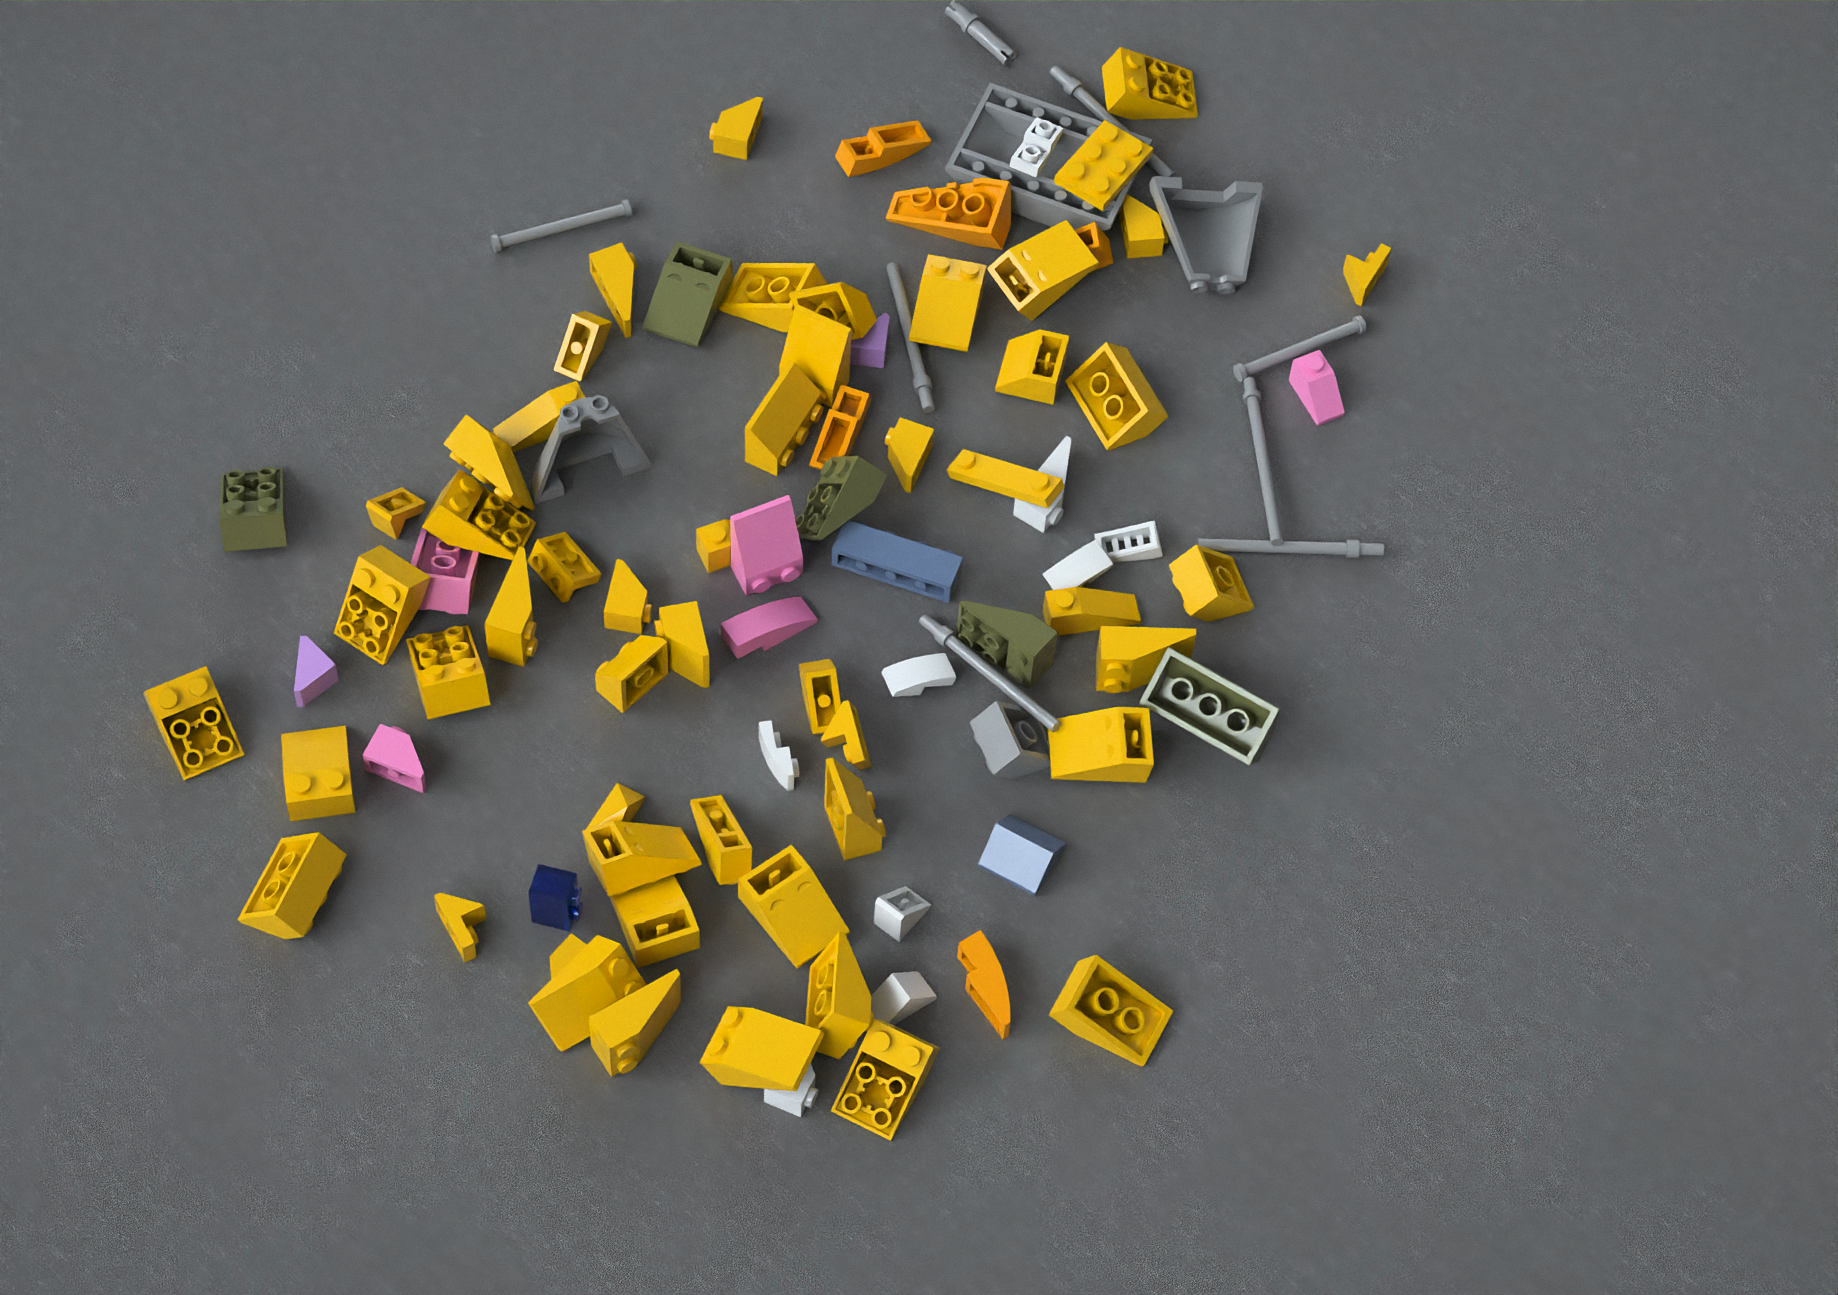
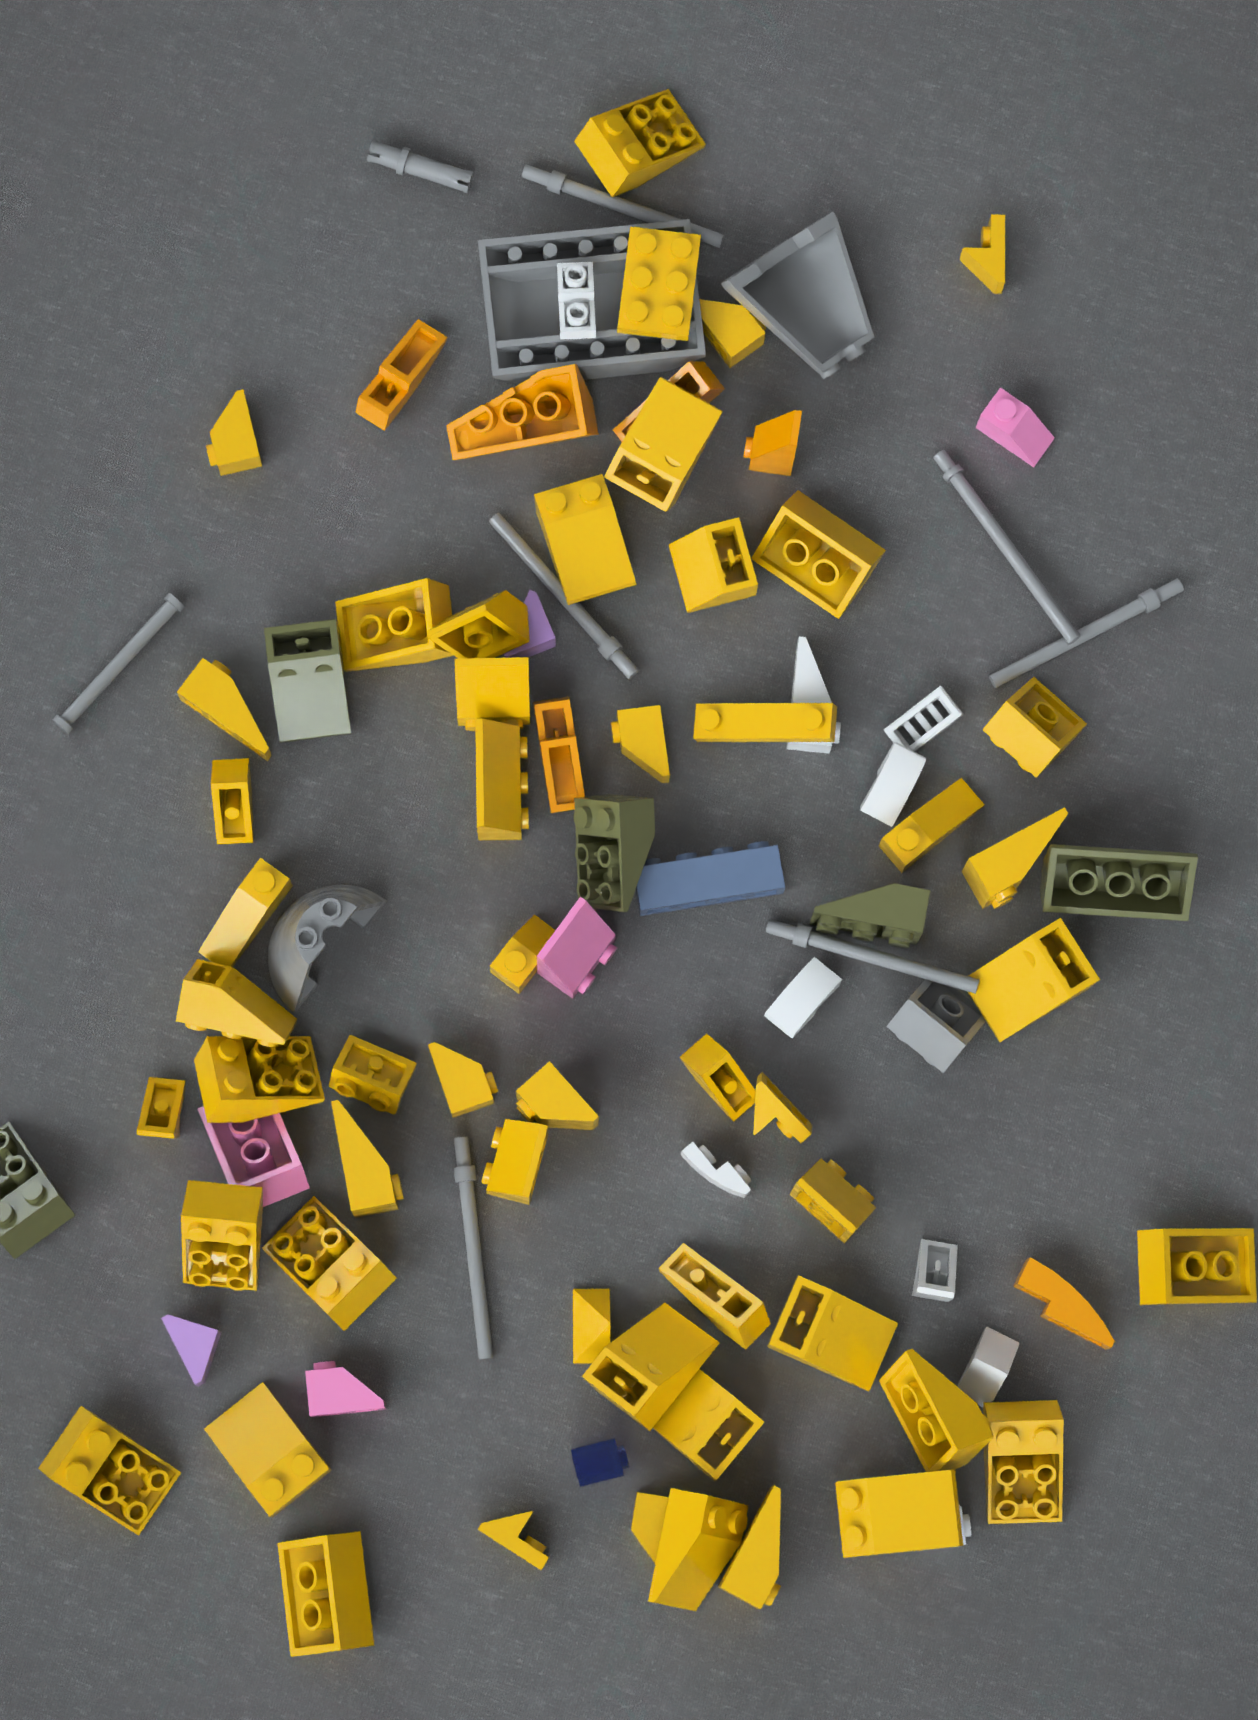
camera: 30 degrees left, 20 degrees up
bright pink slope [721,596,818,659] -> none
slope [978,814,1066,896] -> none
light grey bar [1233,315,1367,382] -> none
none -> light grey bar [453,1137,493,1360]
none -> light orange slope [743,410,802,477]

